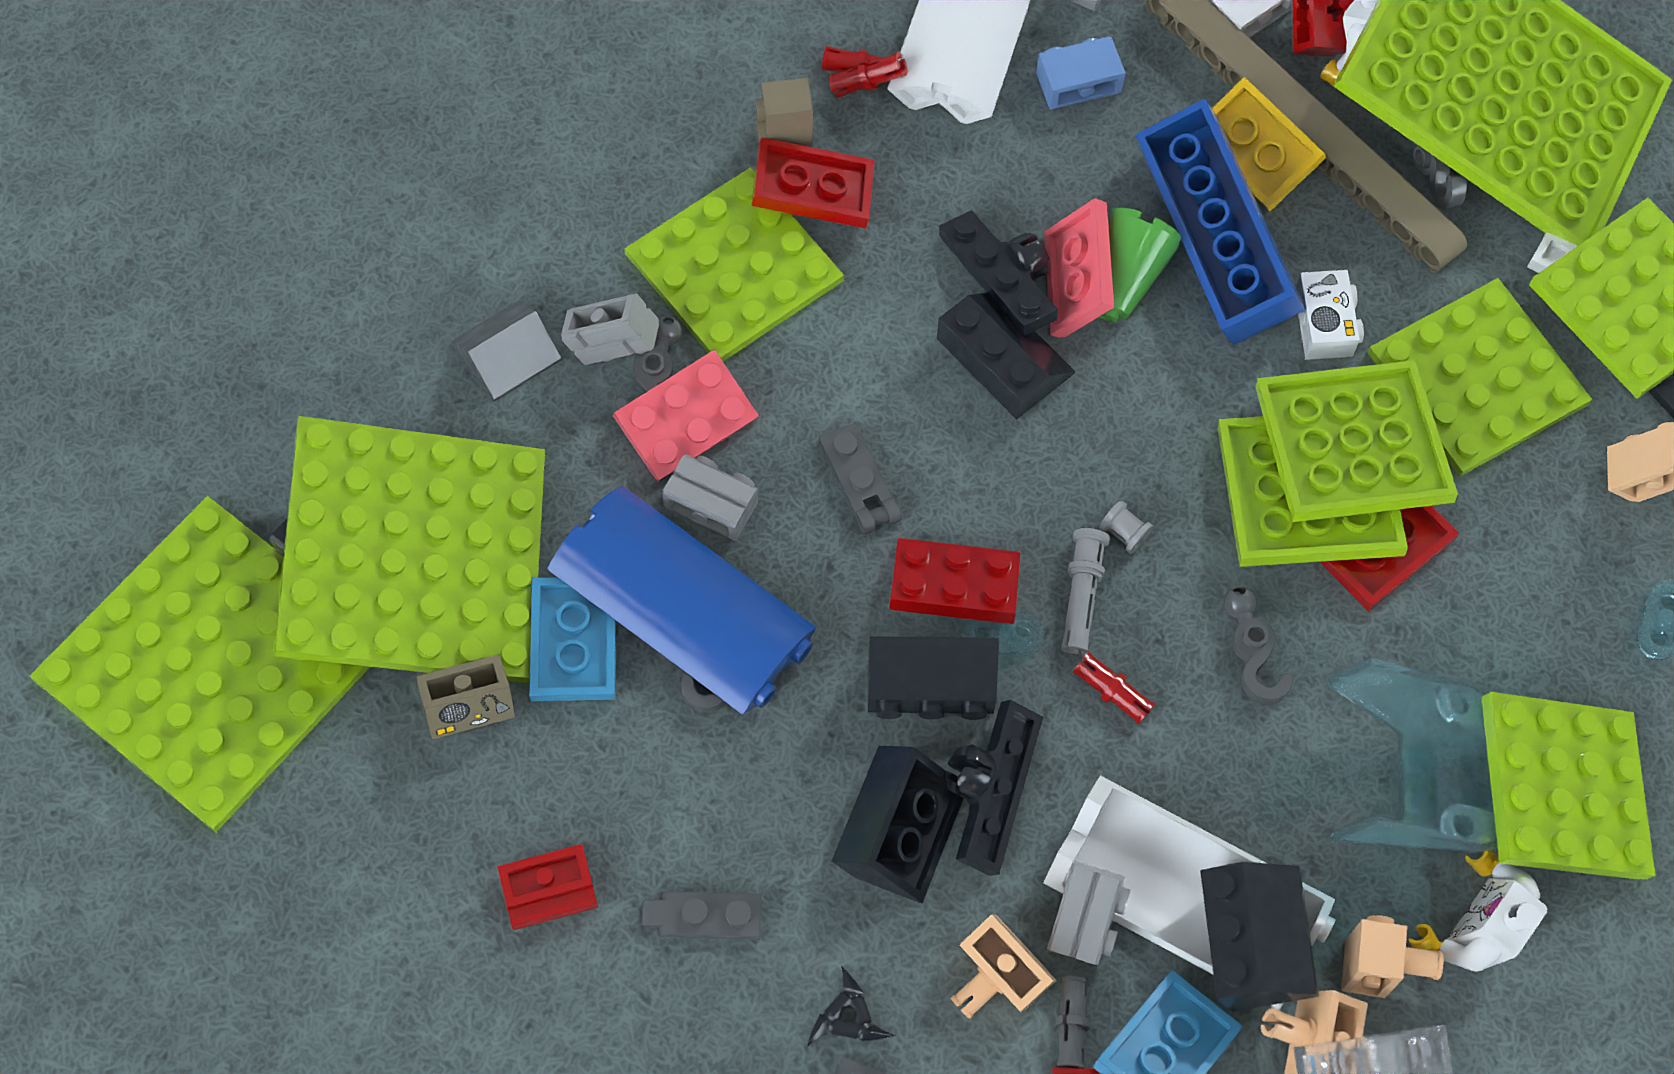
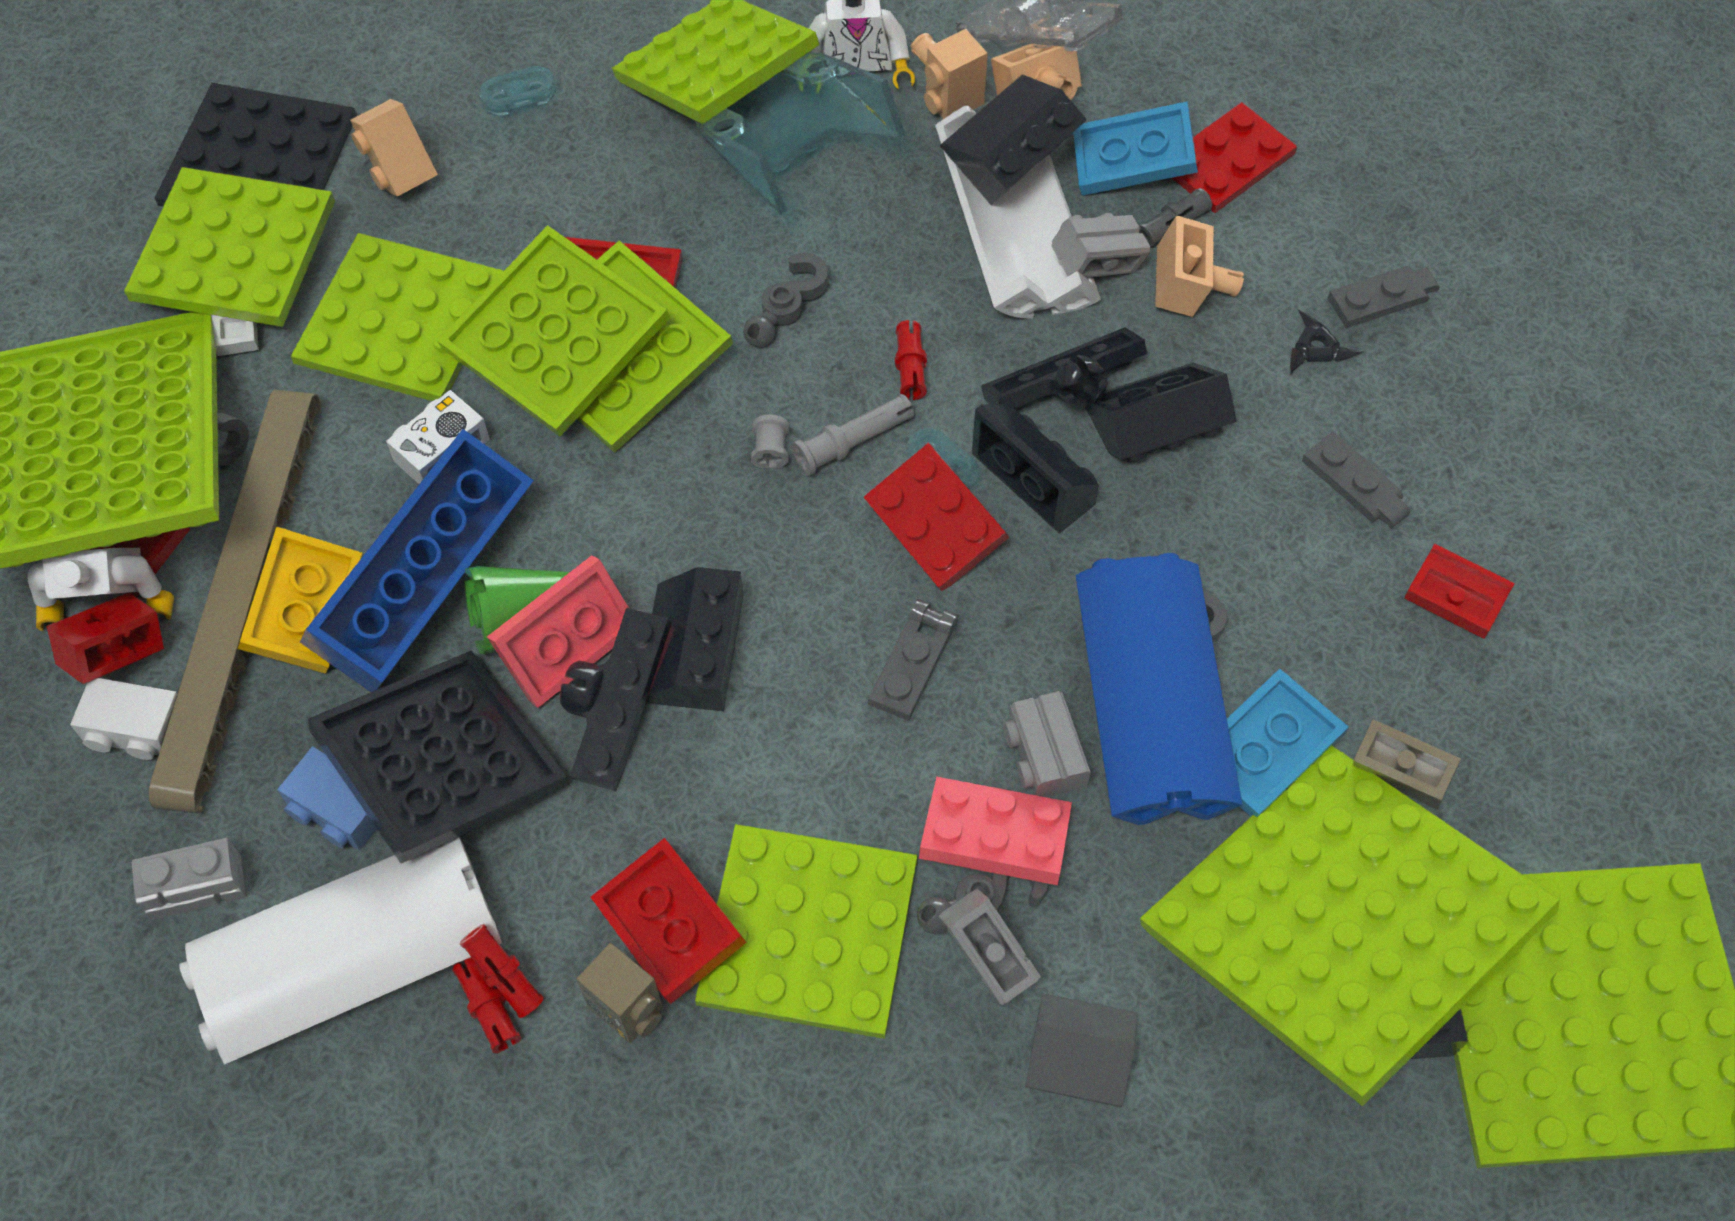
camera: 130 degrees left, 5 degrees down
none -> black plate [309,650,566,864]

